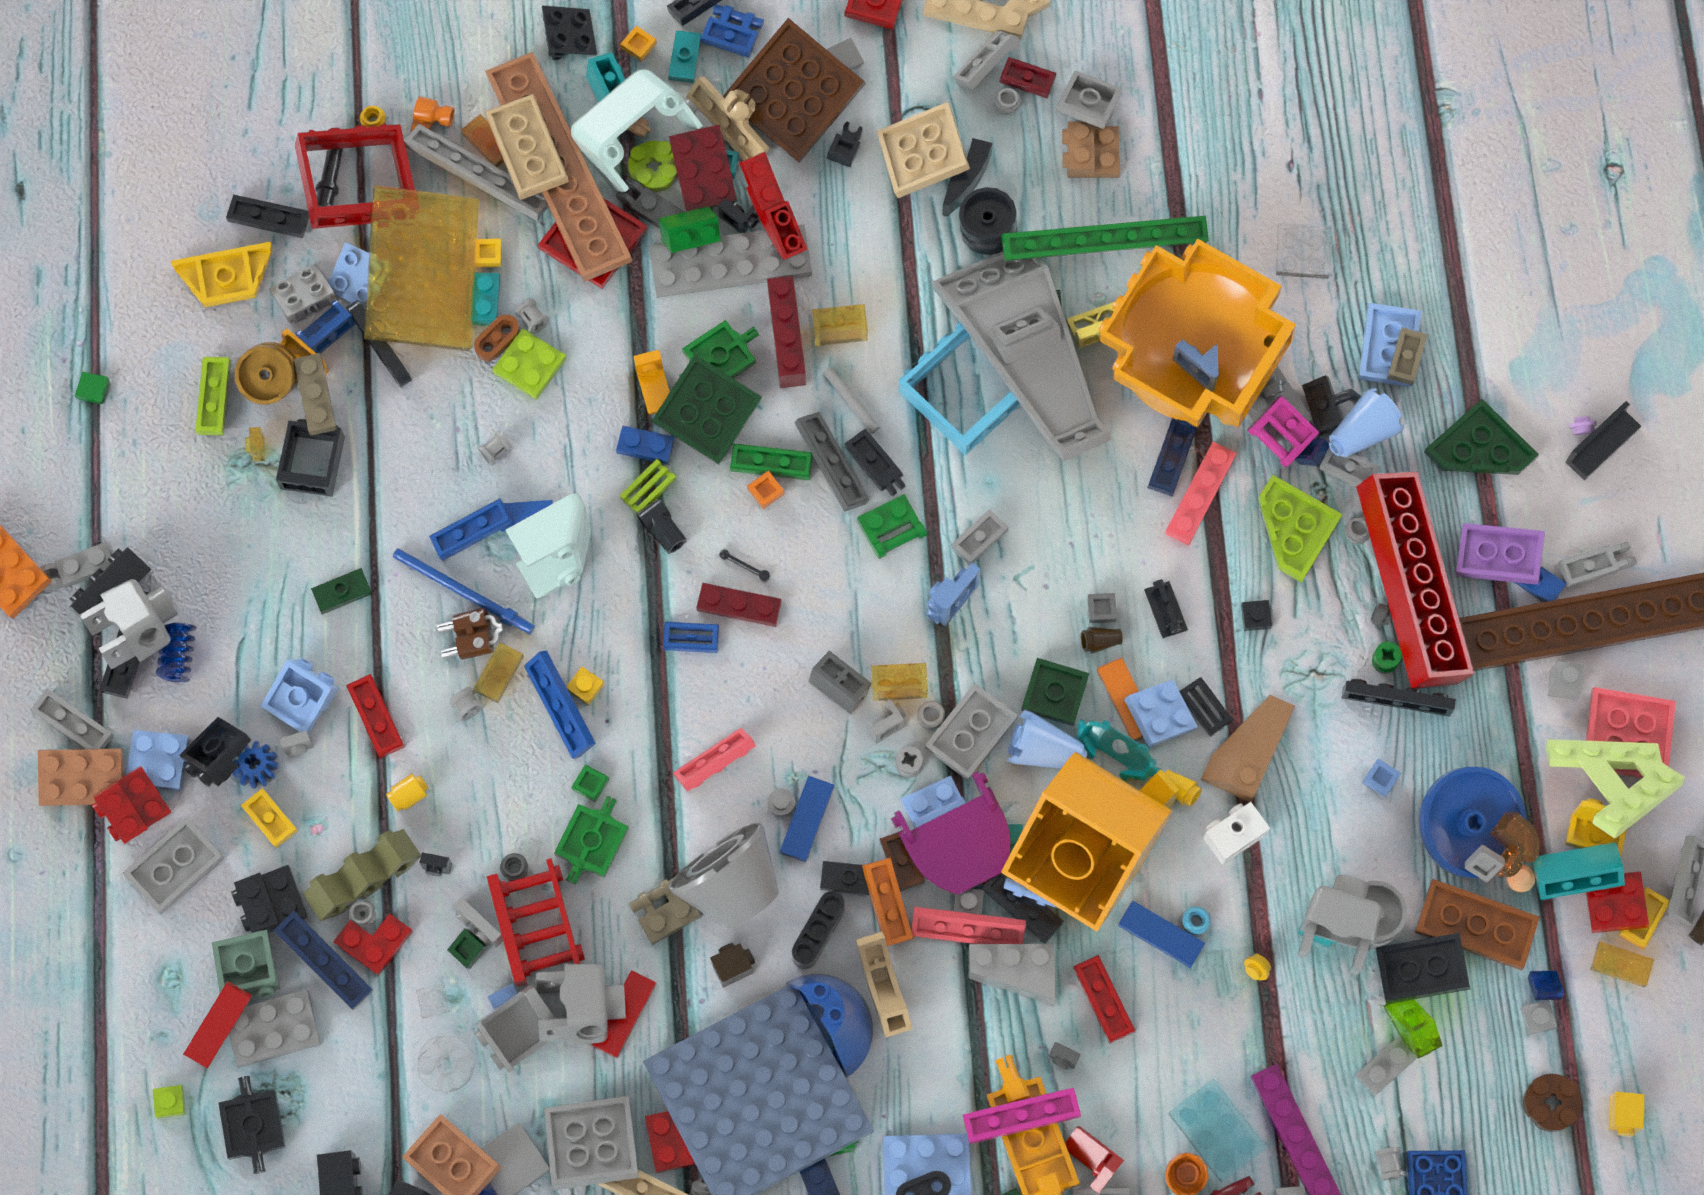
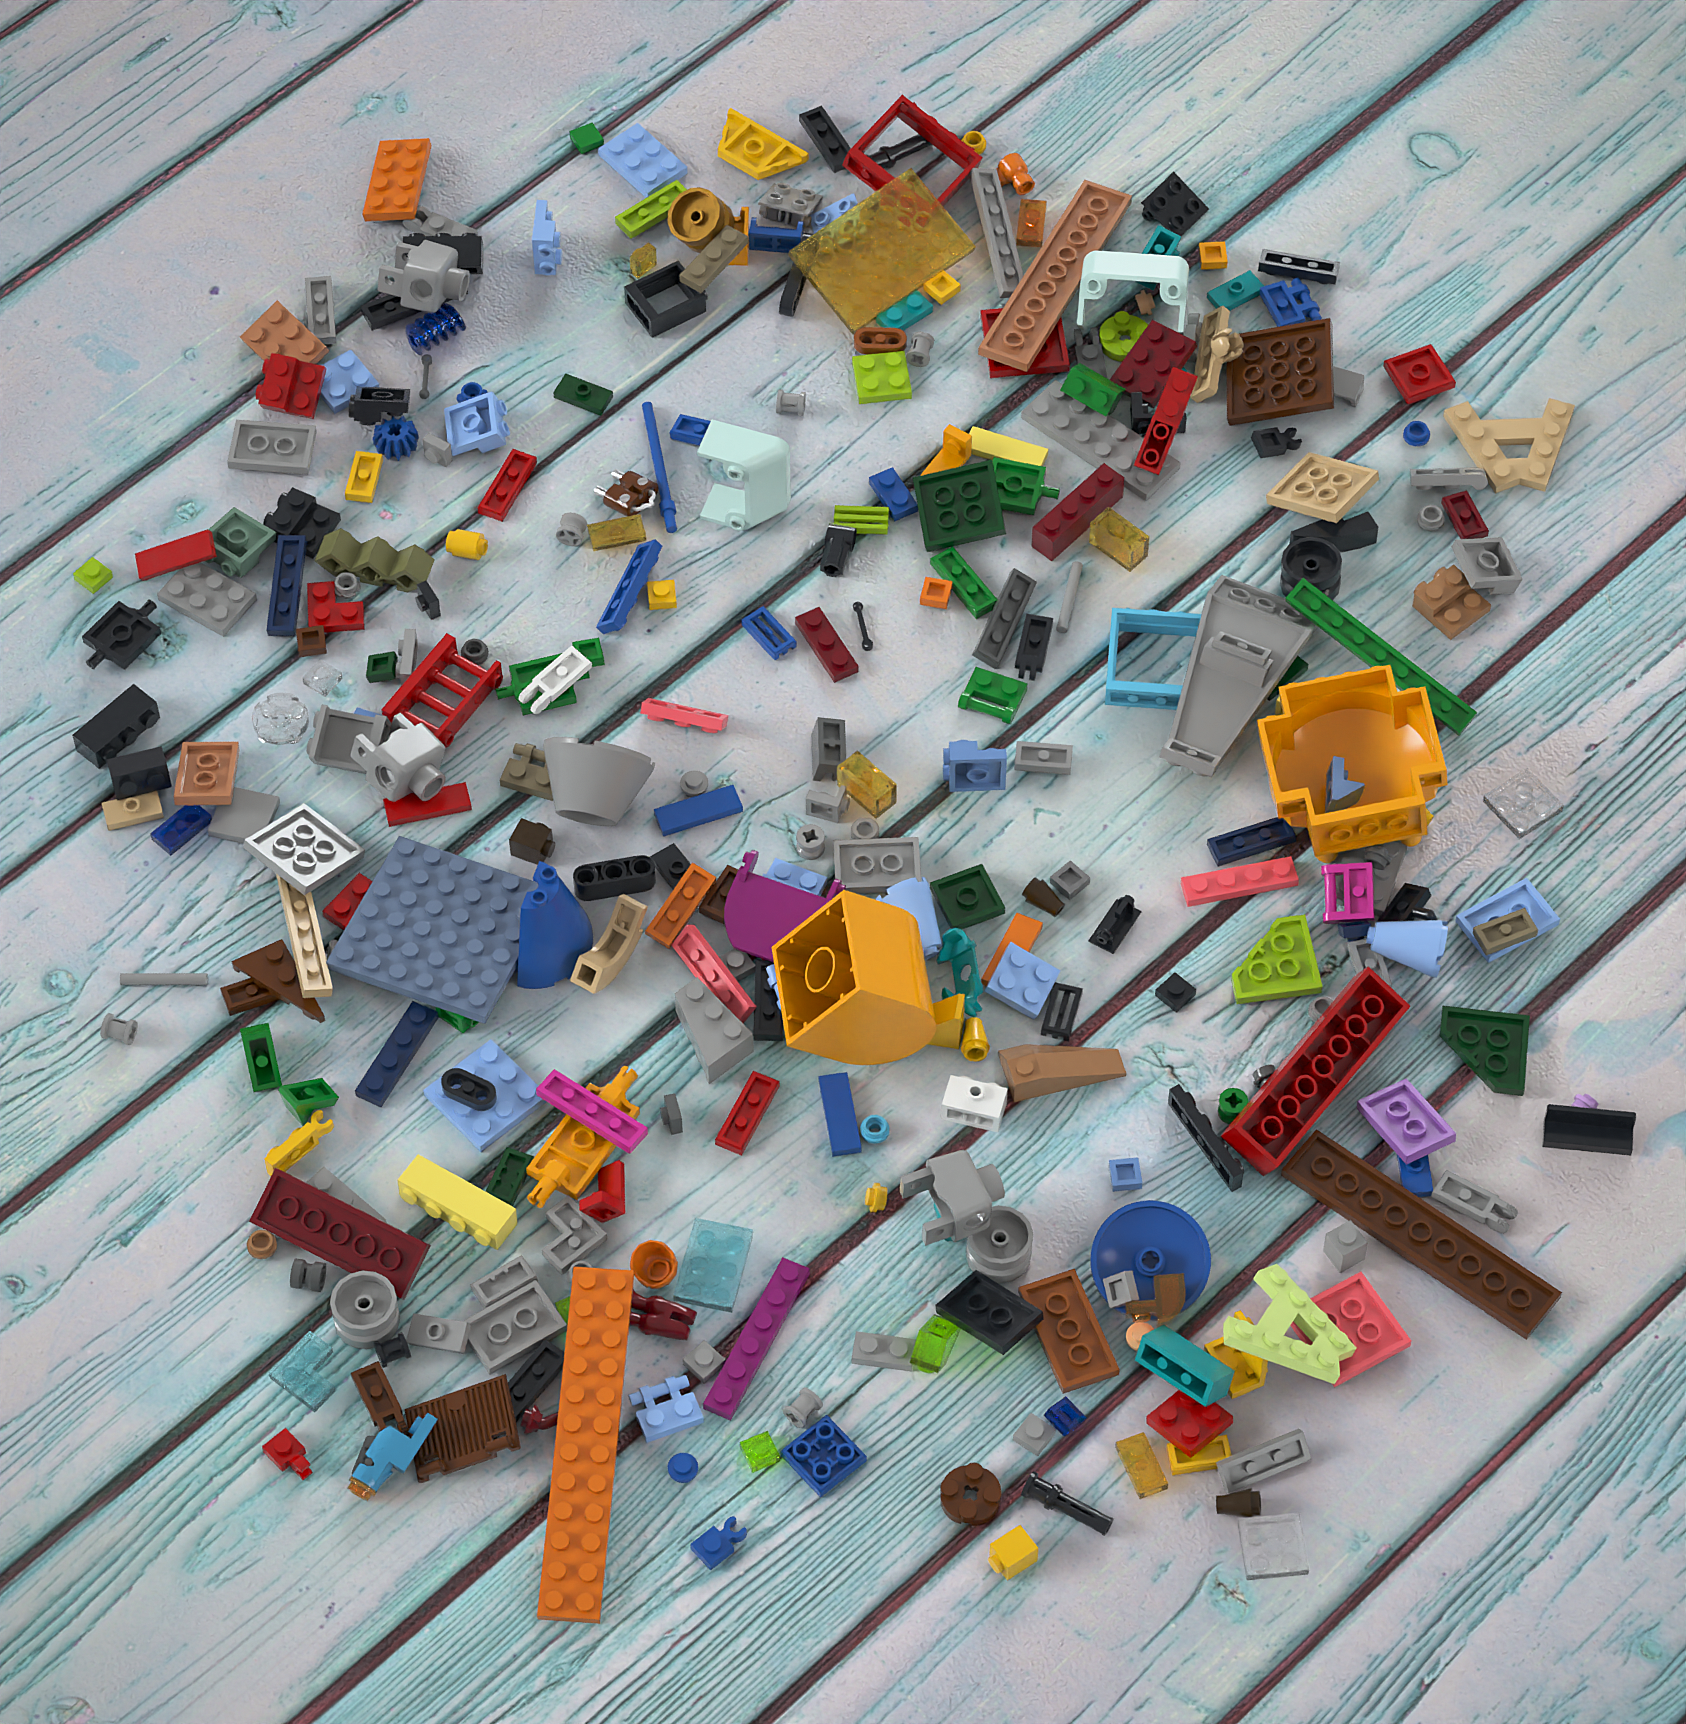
camera: 50 degrees right, 15 degrees down
tan tile [485,94,569,200] -> none
none -> reddish brown plate [296,625,327,657]
none -> dark grey hinge [419,354,432,399]
none -> blue plate [457,382,488,403]
none -> white hinge [518,646,592,715]
none -> light blue plate [532,200,562,275]
none -> light blue plate [598,123,688,198]
none -> light yellow tile [969,426,1048,466]
none -> black pin [1021,1471,1114,1536]
none -> blue plate [1403,421,1430,446]

